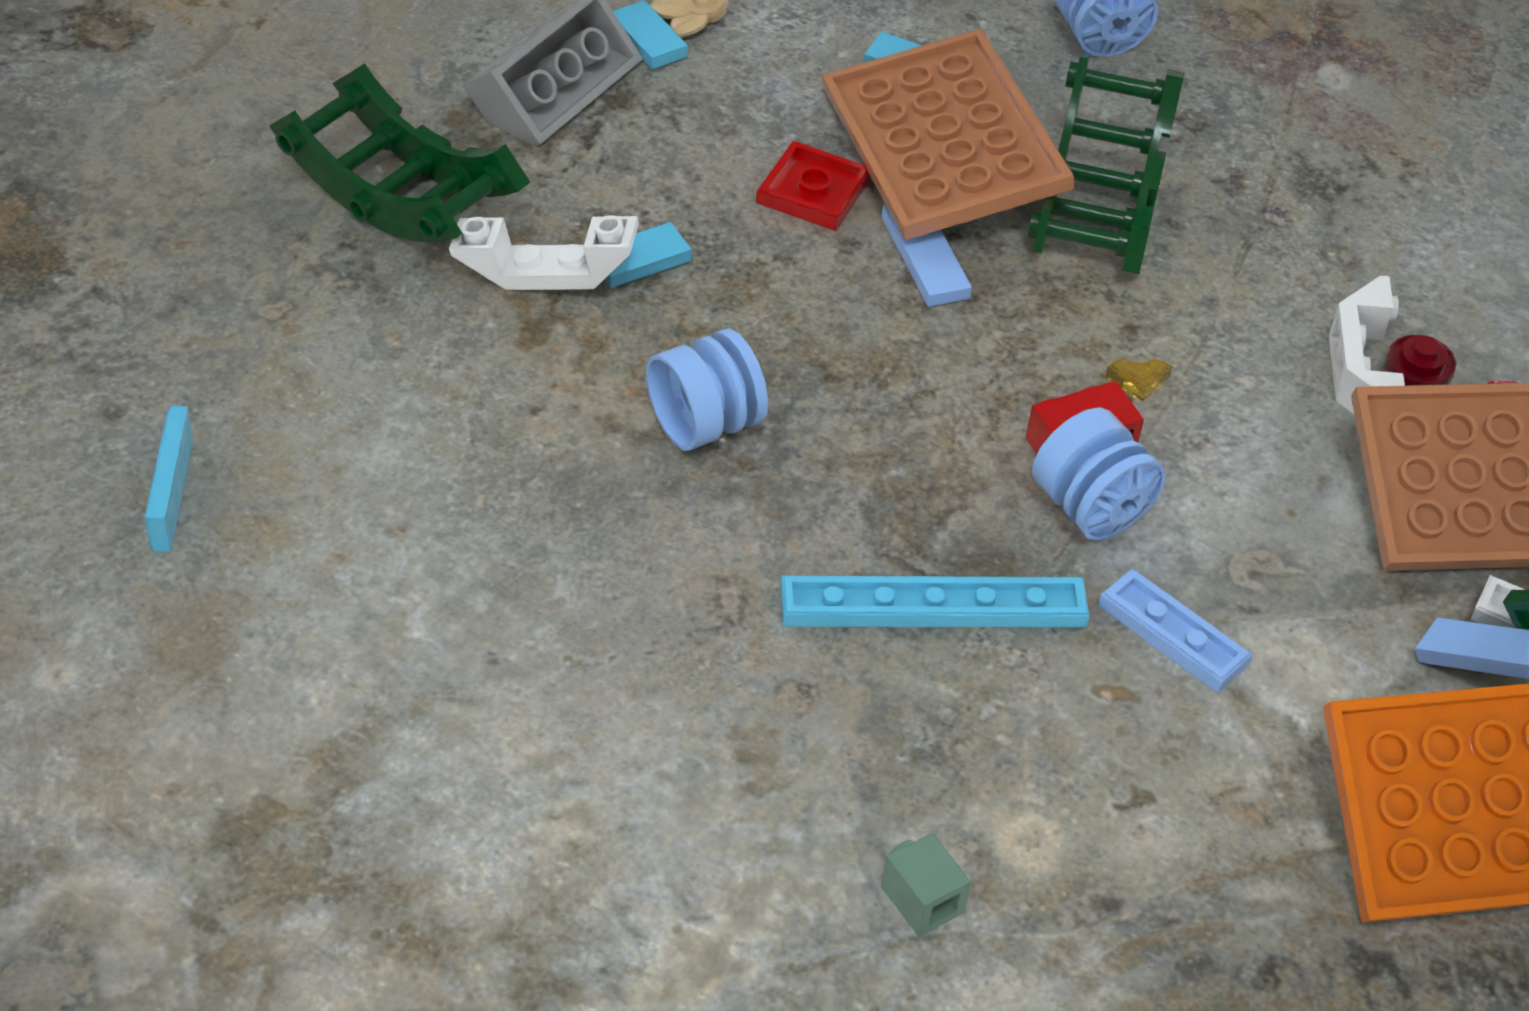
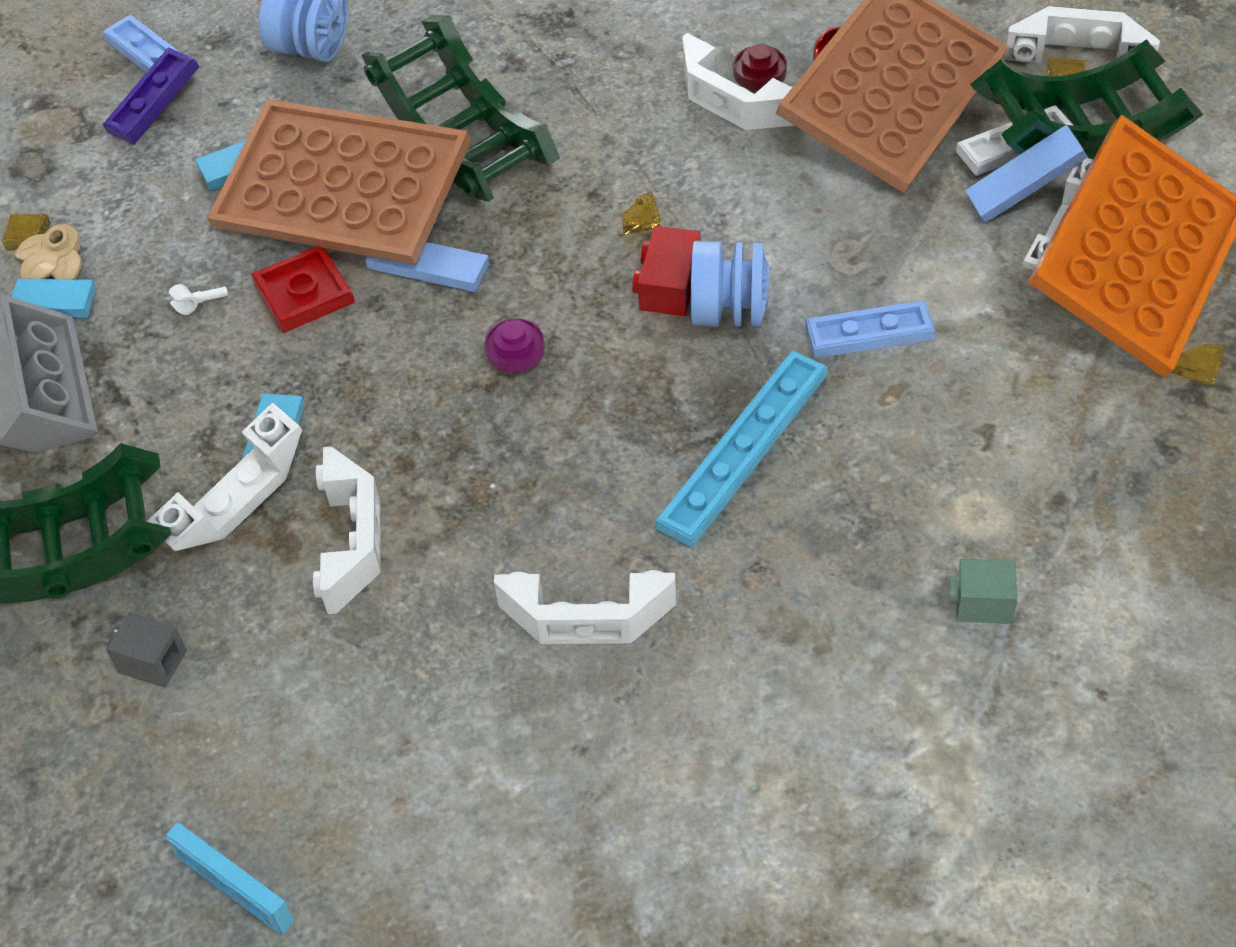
camera: 45 degrees left, 5 degrees up
light blue wheel [646,328,768,451] -> none
none -> dark grey brick [106,613,187,688]
none -> white hand [169,284,228,315]
none -> white slope [313,447,381,614]
none -> magenta plate [484,318,545,373]
none -> white slope [494,570,676,644]
none -> clear yellow tile [1172,344,1226,385]

